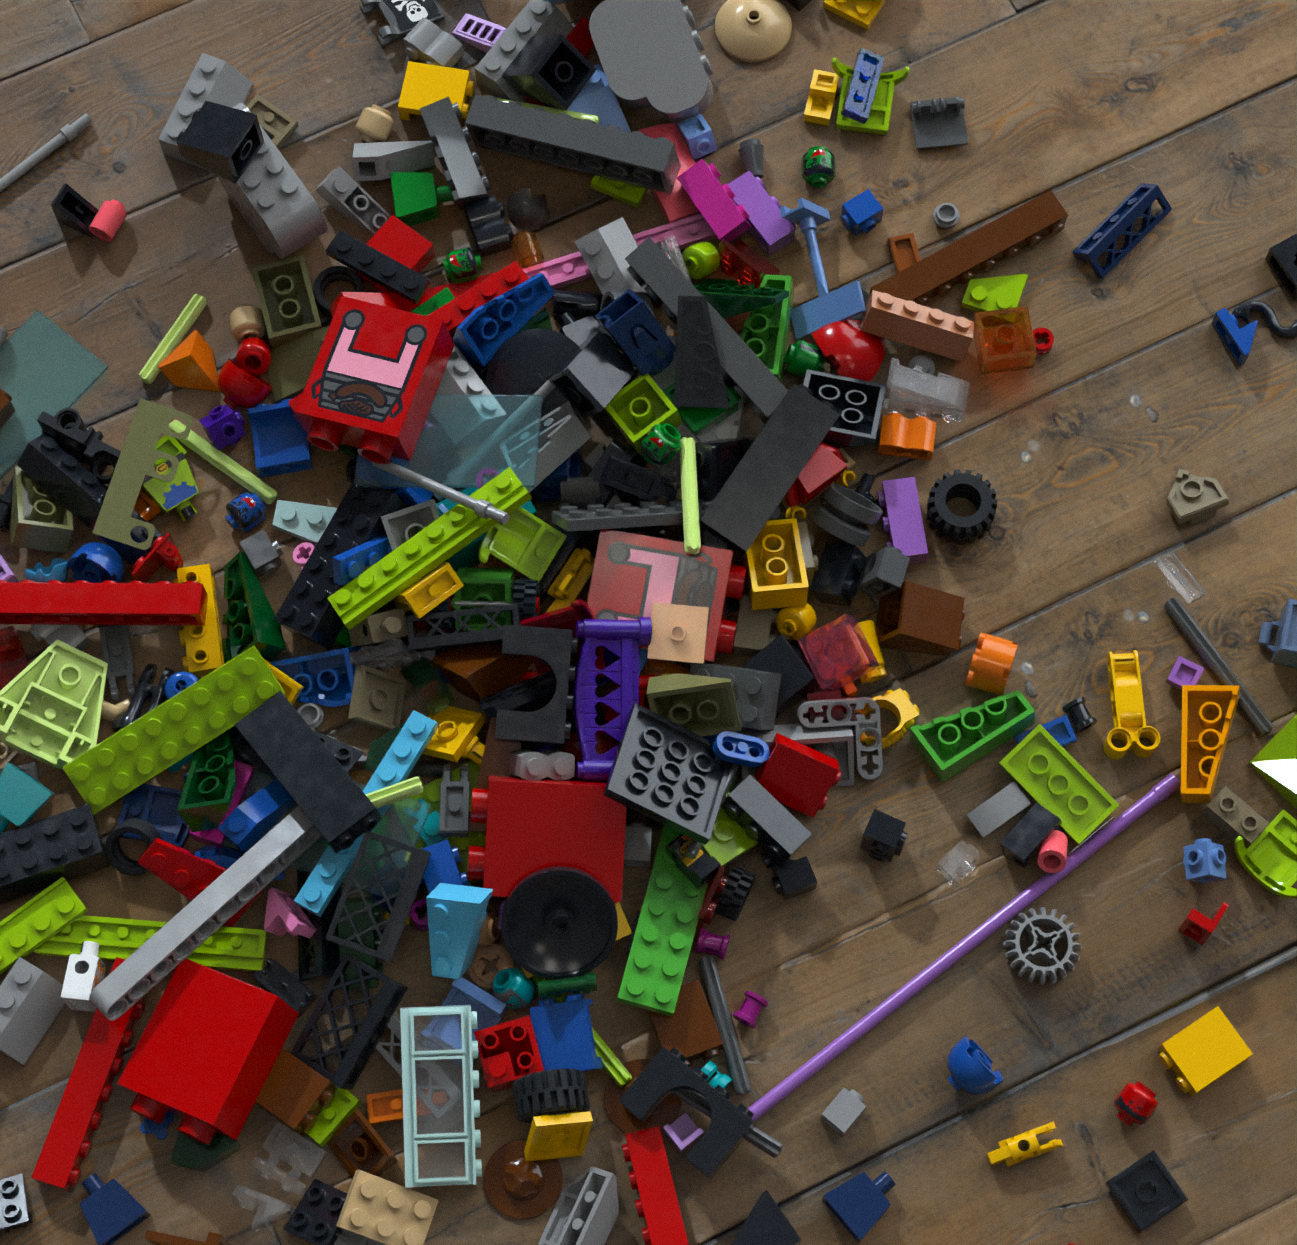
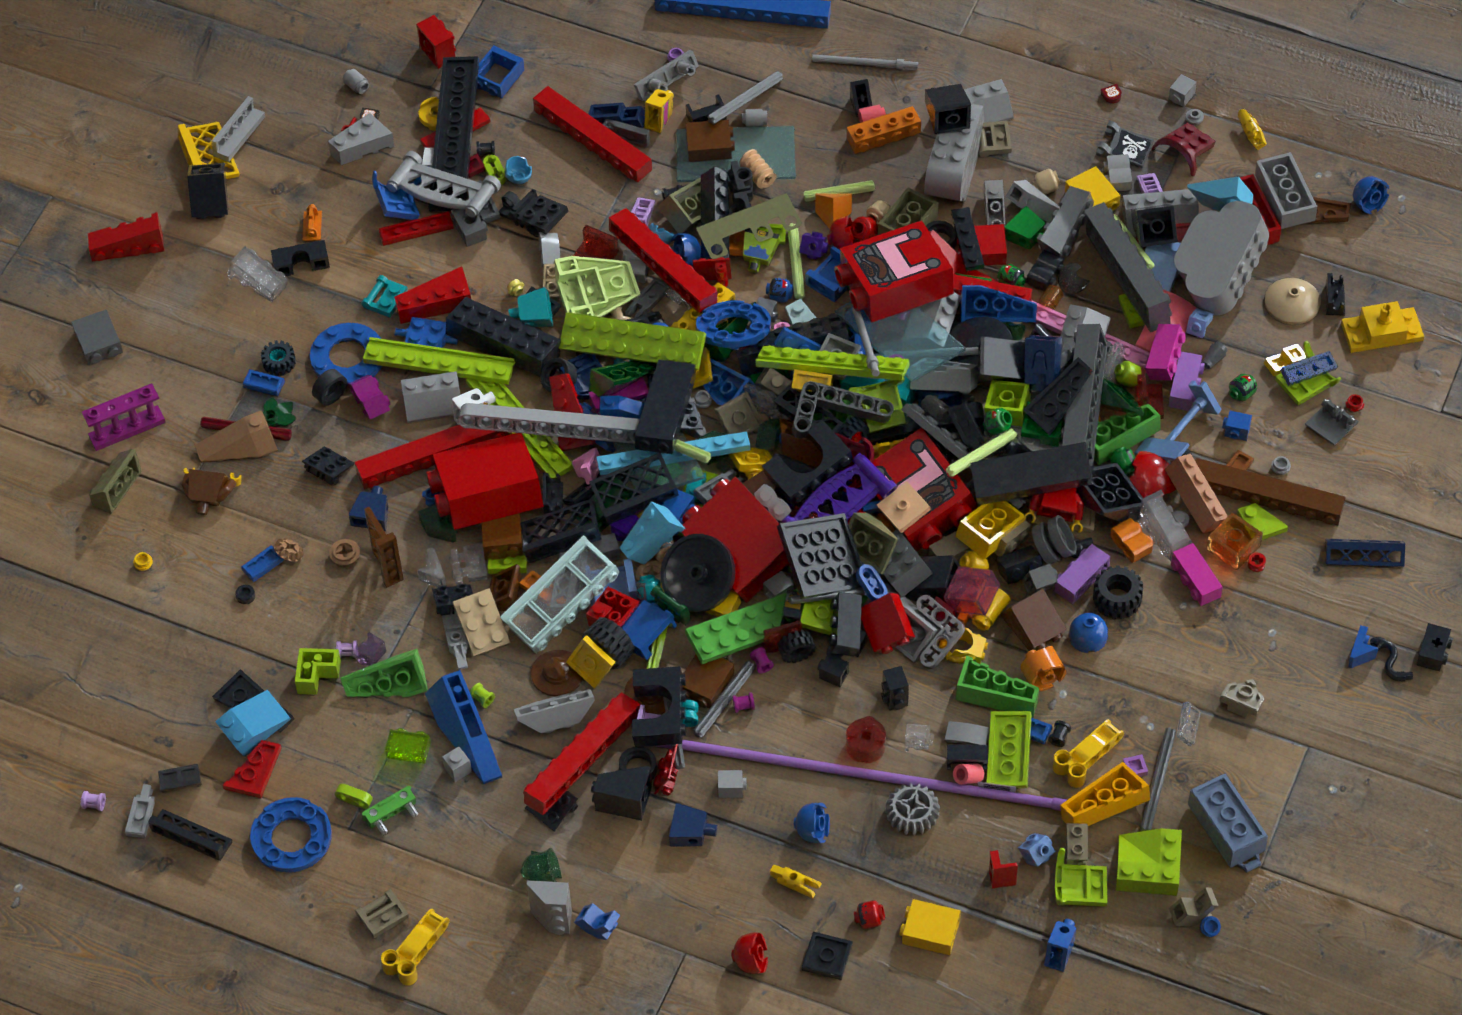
camera: 50 degrees right, 15 degrees down
none -> flat silver brick [590,533,620,564]
none -> dark purple brick [610,514,639,542]
none -> black tyre [619,746,657,780]
none -> red hinge [653,744,678,796]
none -> blue plate [696,300,771,350]
none -> light nougat piece [739,149,777,189]
none -> dark grey beam [792,381,894,439]
none -> clear red brick [846,716,886,763]
none -> orange brick [847,106,921,154]
none -> blue cylinder [1069,613,1108,653]
none -> dark pink brick [1171,543,1223,606]
none -> red plate [1345,394,1364,412]

